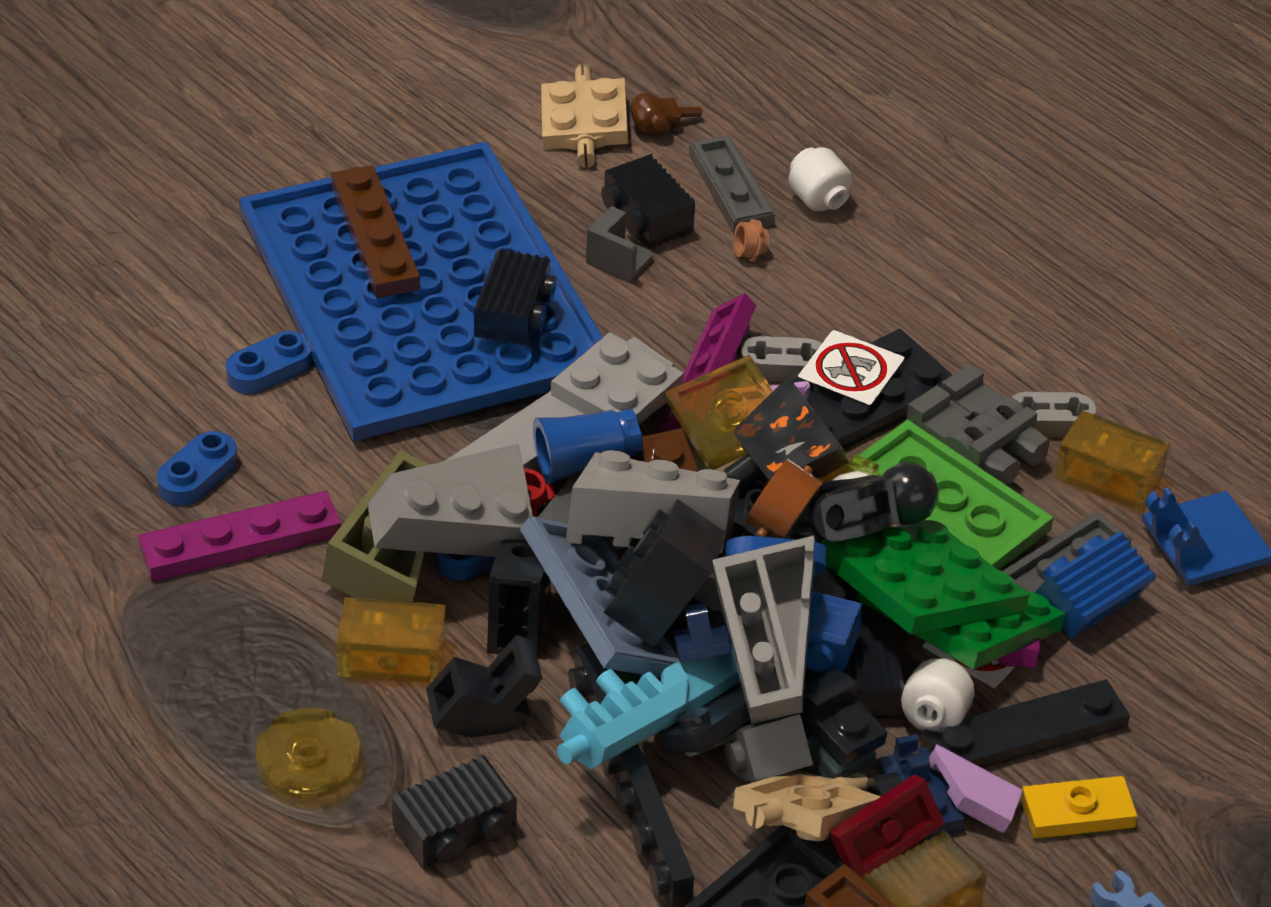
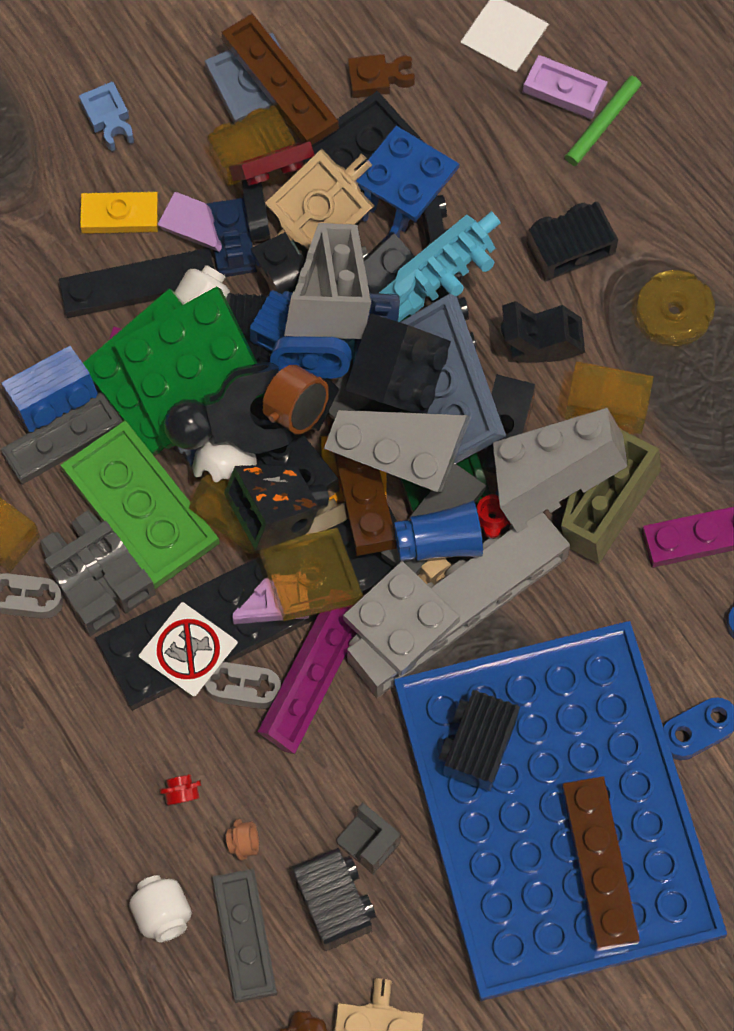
camera: 170 degrees left, 25 degrees up
none -> red plate [160,774,201,805]
none -> blue plate [356,126,459,238]

